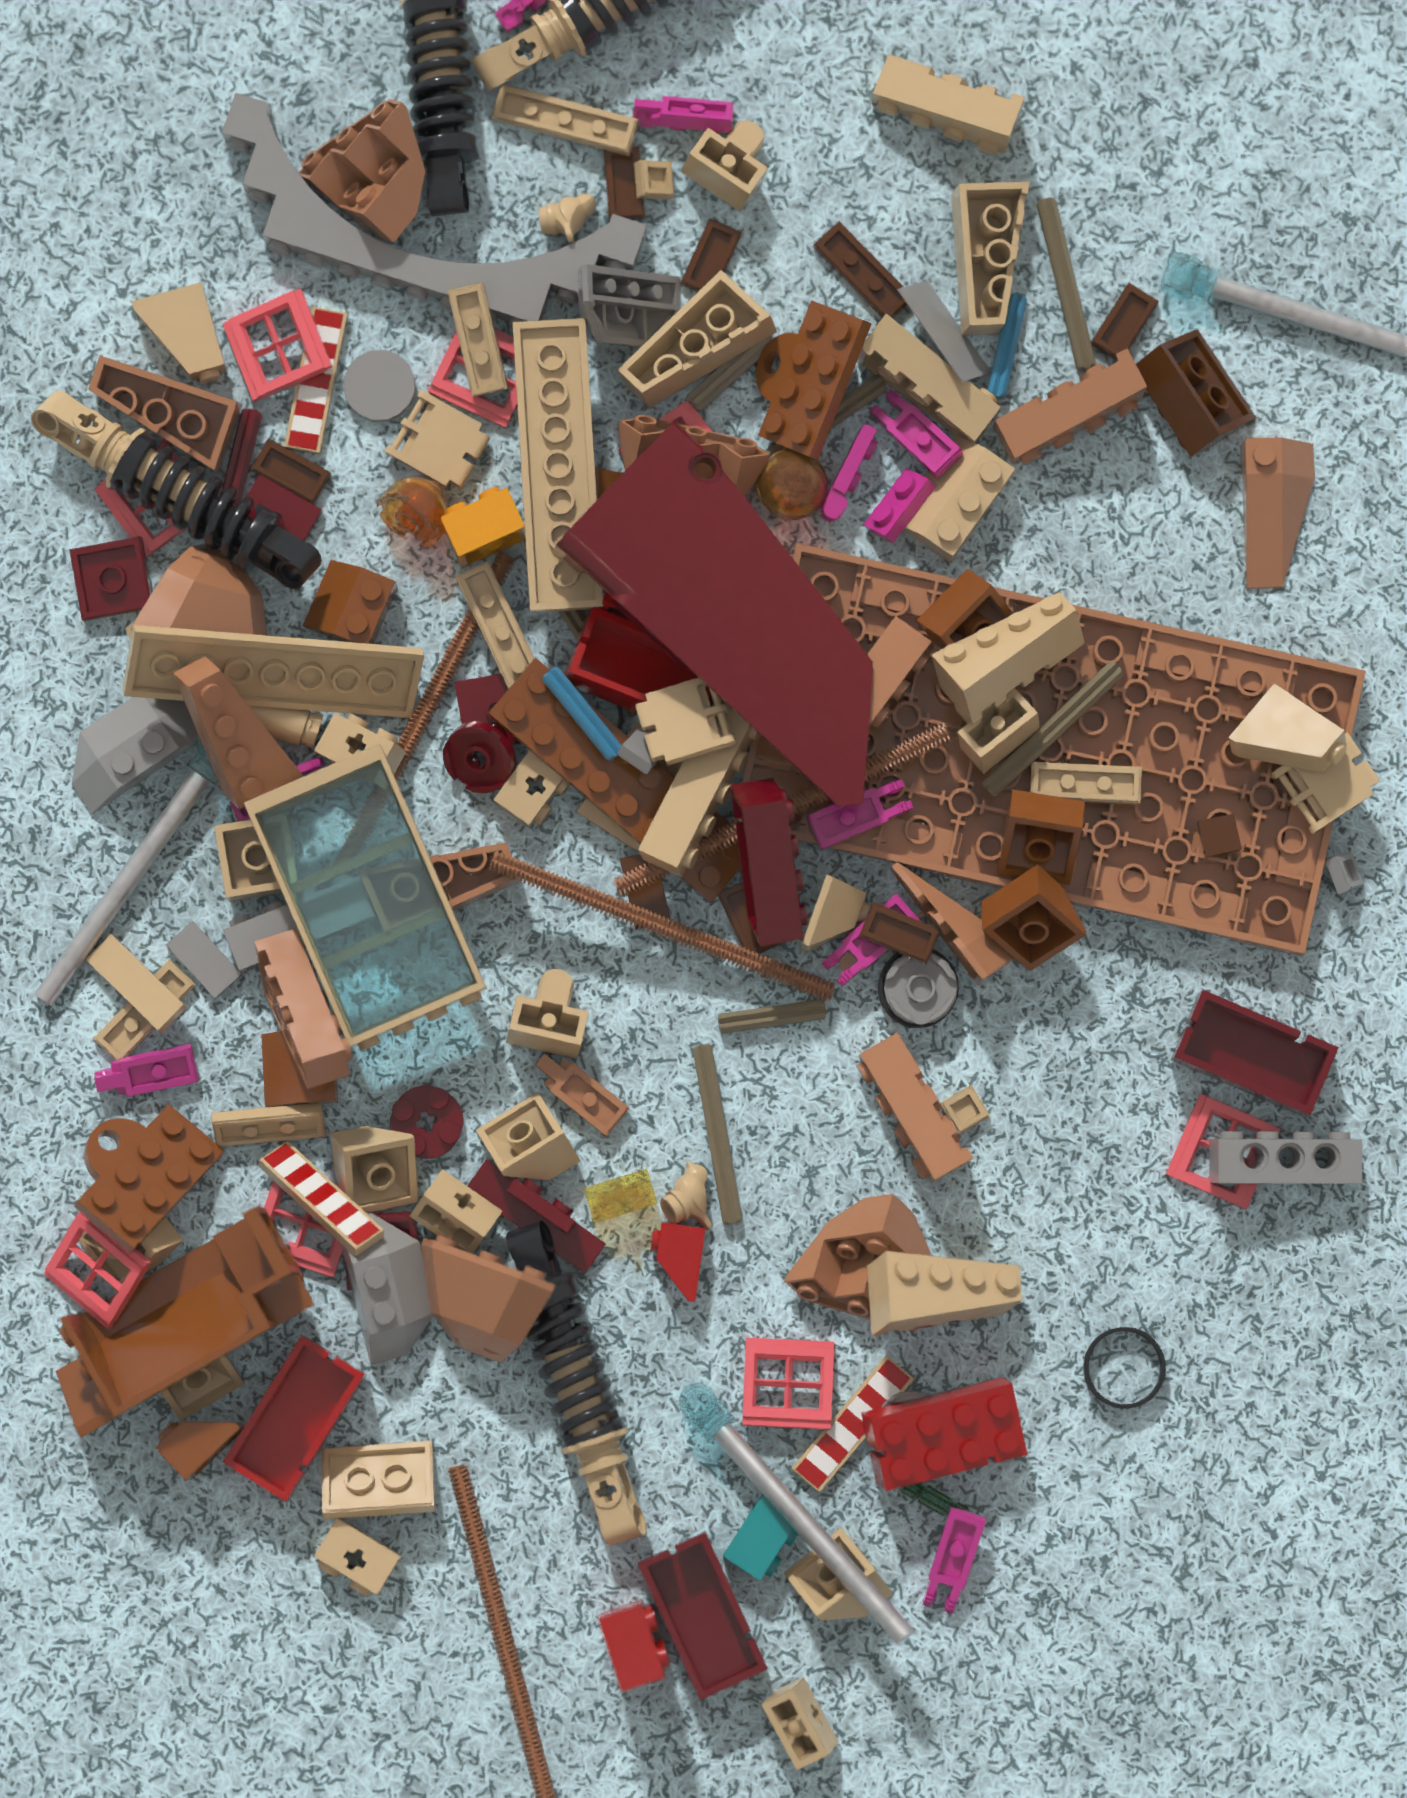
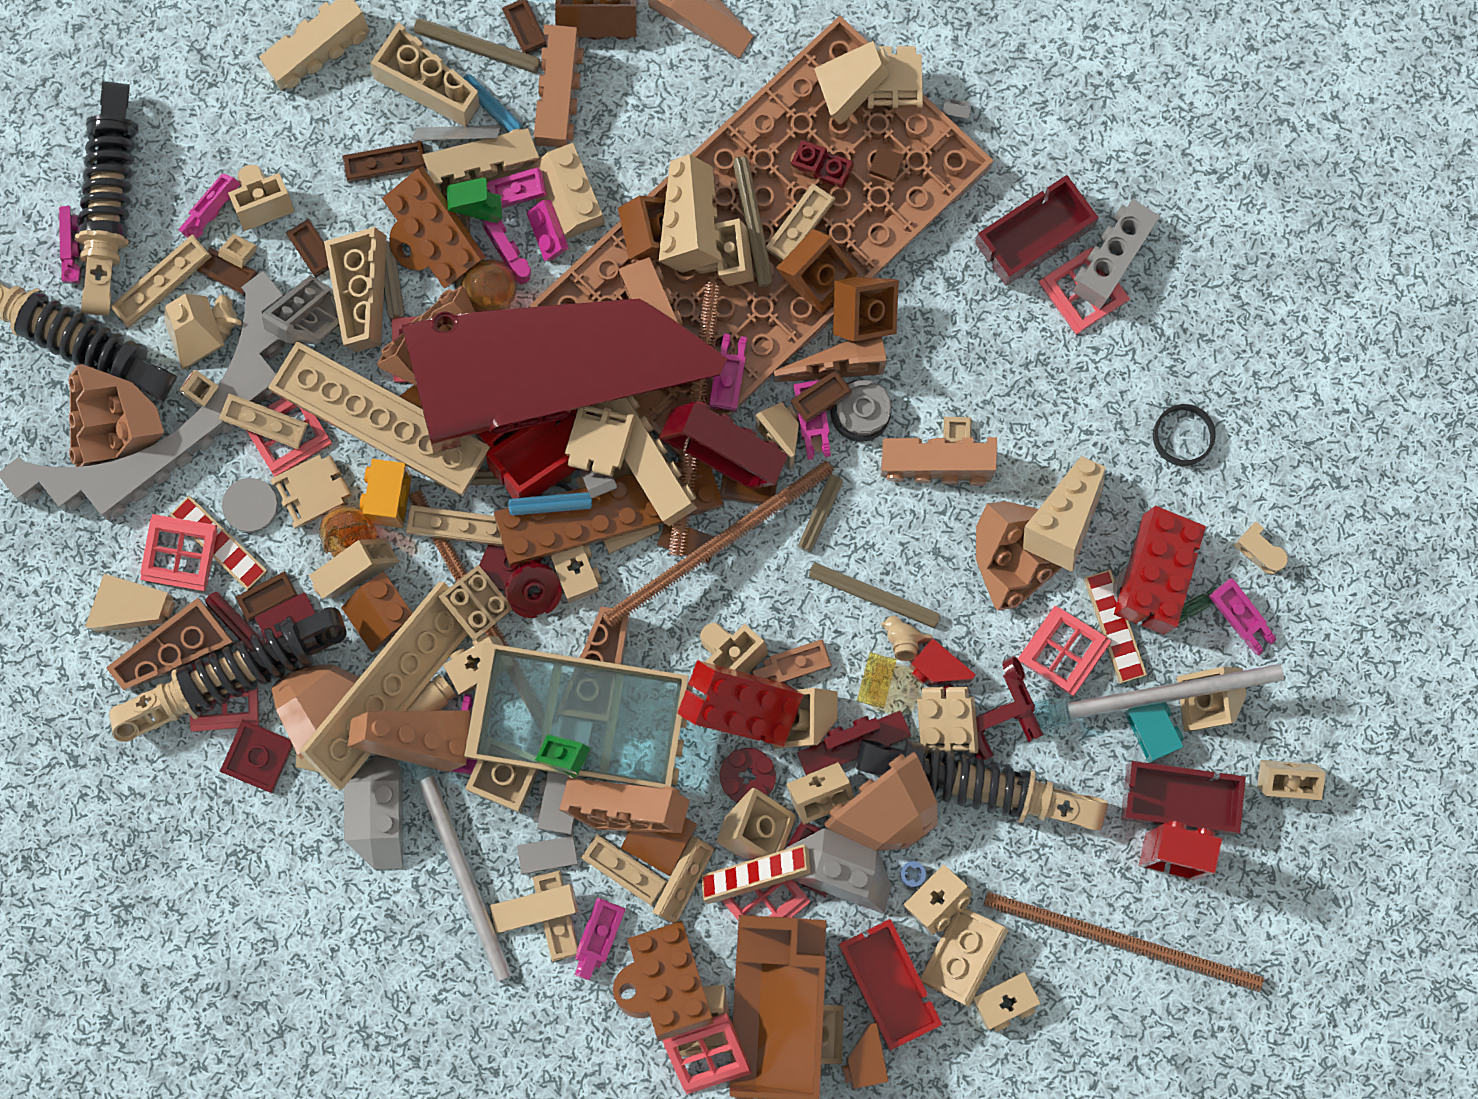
camera: 55 degrees left, 5 degrees down
none -> tan slope [164,294,225,370]
none -> tan leg [178,370,219,406]
none -> tan slope [309,539,399,599]
none -> tan slope [438,565,512,640]
none -> green slope [447,178,502,224]
none -> green slope [535,734,591,778]
none -> tan tile [581,835,668,906]
none -> red piece [677,660,804,747]
none -> dark red slope [791,140,854,189]
none -> medium blue bush [900,861,926,887]
none -> tan brick [904,864,973,936]
none -> tan plate [917,687,978,753]
none -> dark red connector [943,656,1044,760]
none -> tan leg [1233,521,1288,574]

